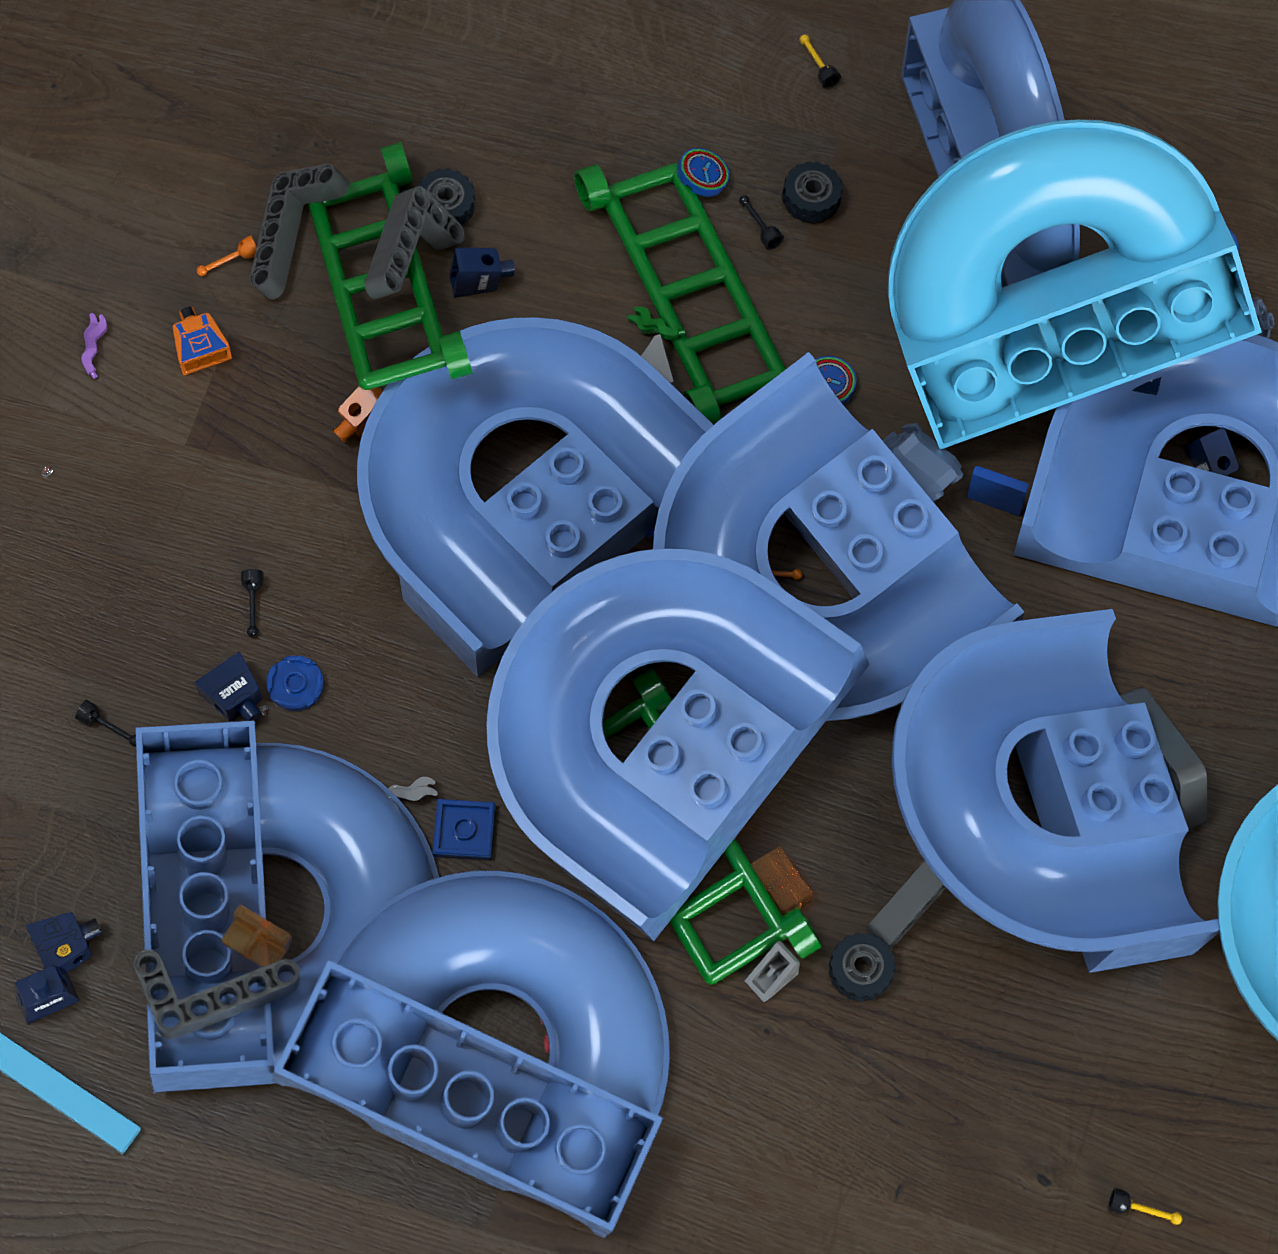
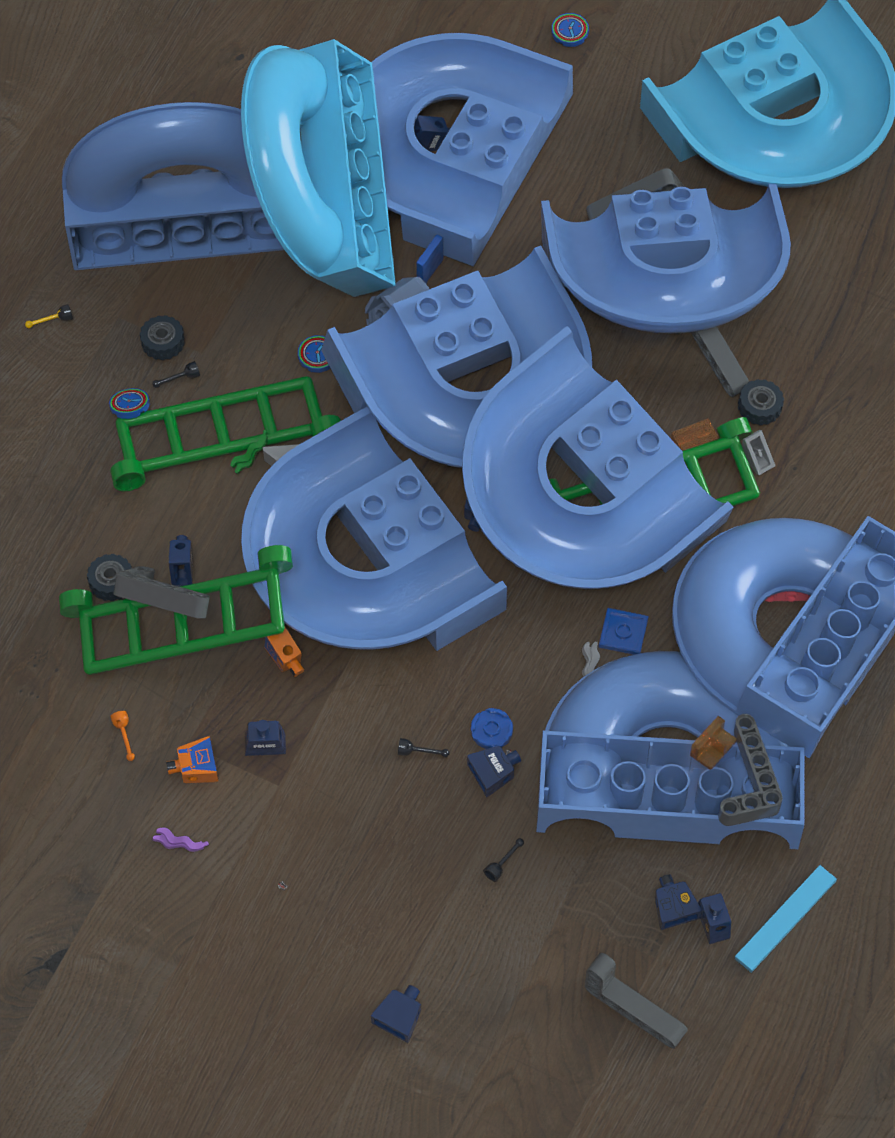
camera: 80 degrees left, 5 degrees down
dark grey beam [250,164,350,299] -> none
none -> dark blue torso [245,720,286,756]

